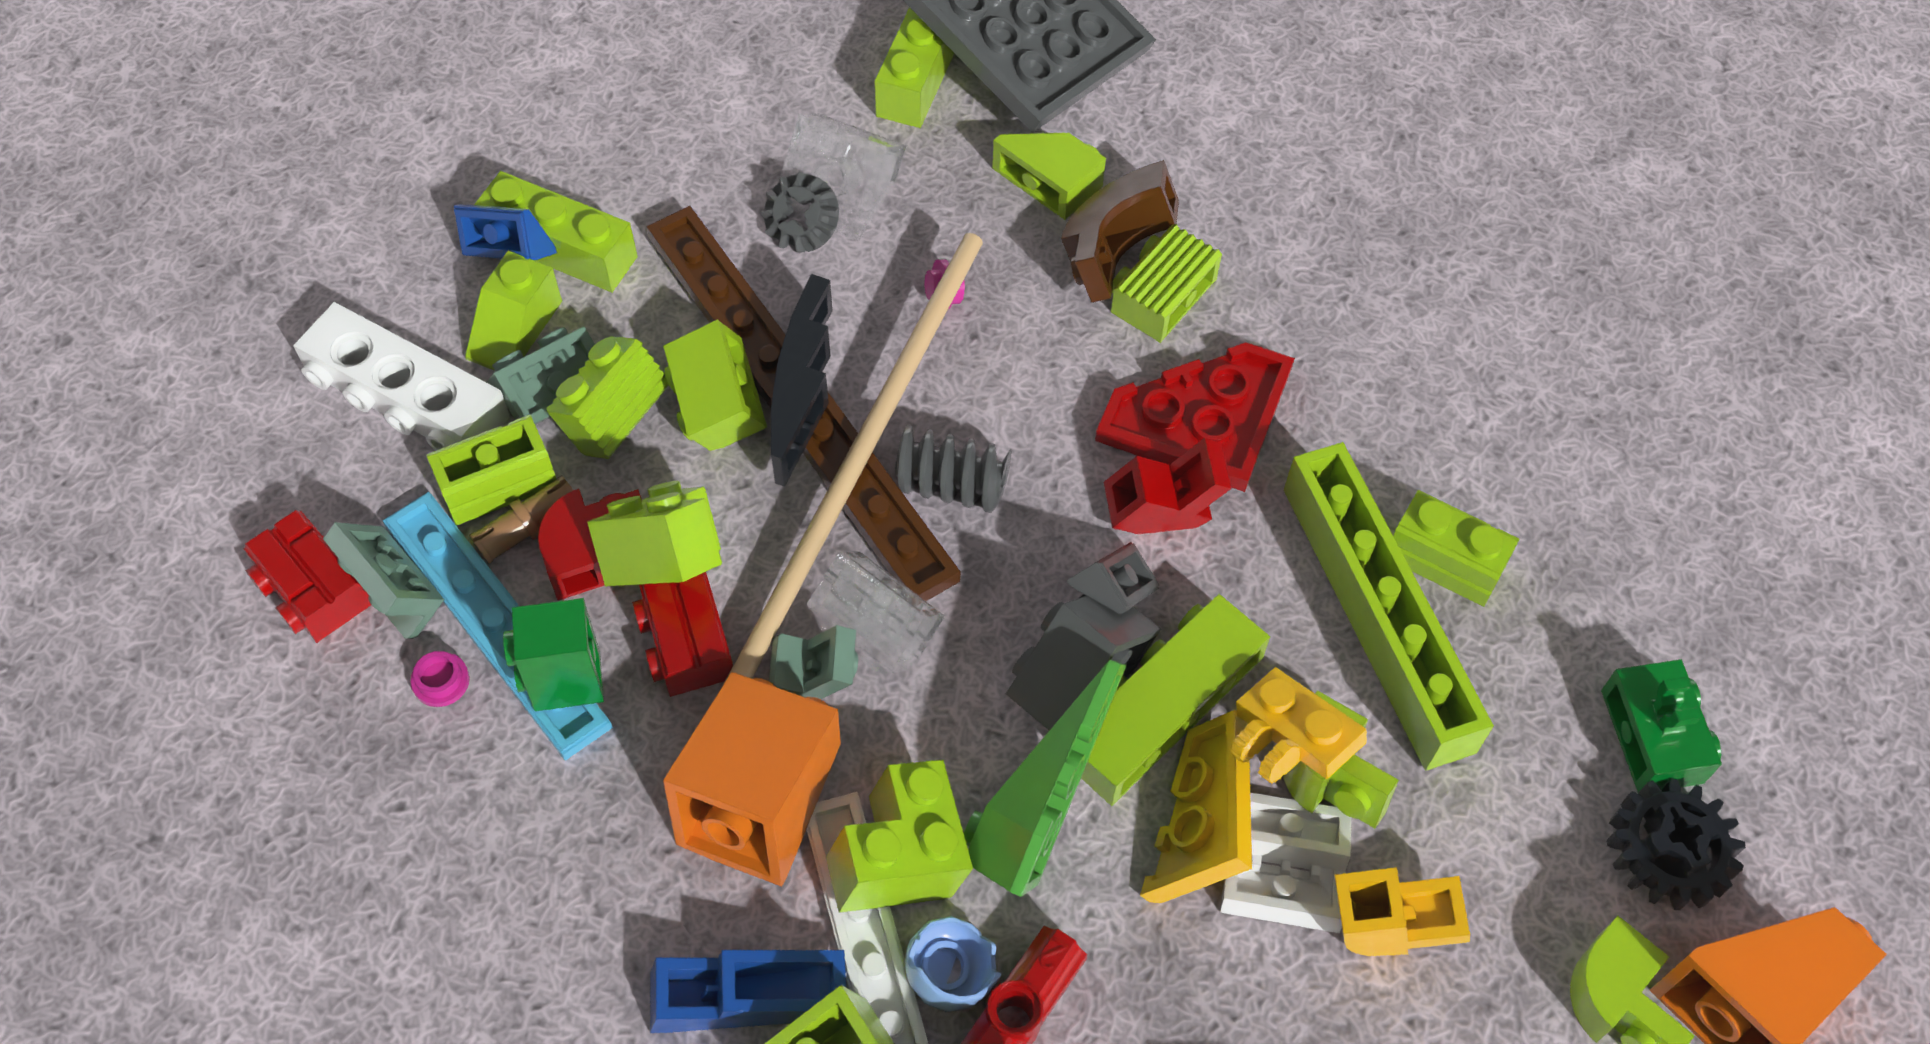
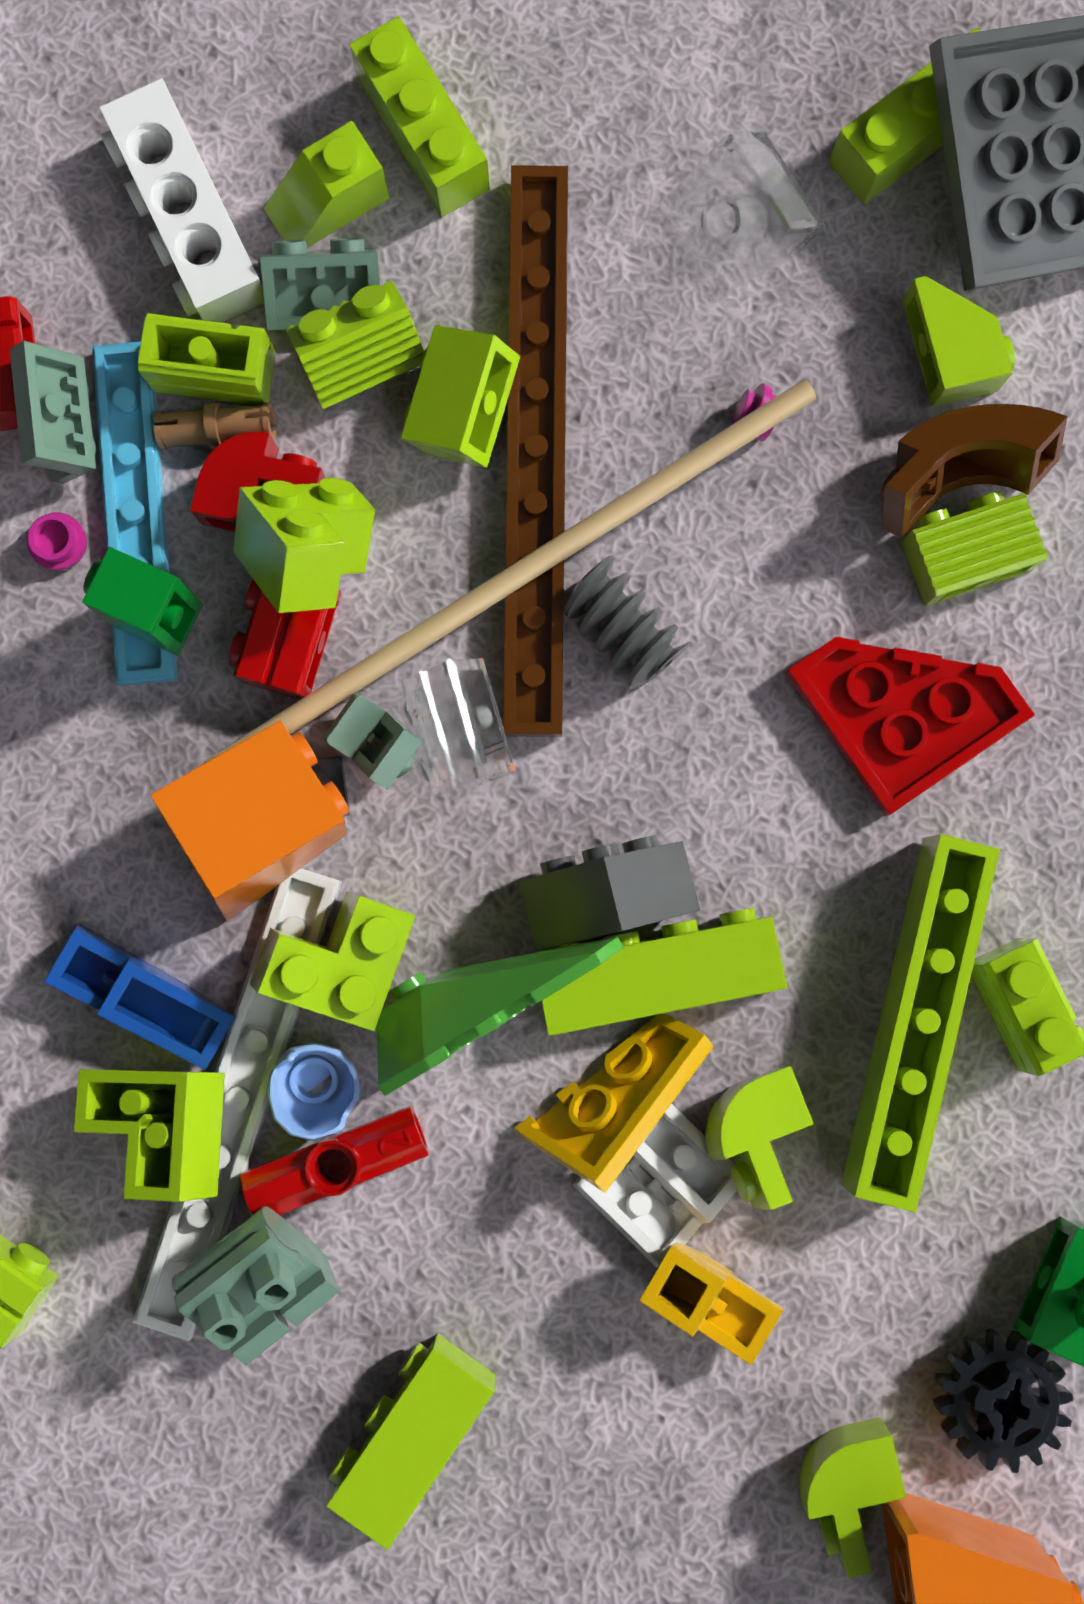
camera: 40 degrees right, 25 degrees up
blue slope [454,204,557,261] -> none
dark grey gear [760,172,839,253] -> none
black slope [771,274,833,487] -> none
dark grey slope [1066,542,1159,615] -> none
red brick [1104,438,1232,534] -> none
yellow hinge [1230,667,1367,784] -> none

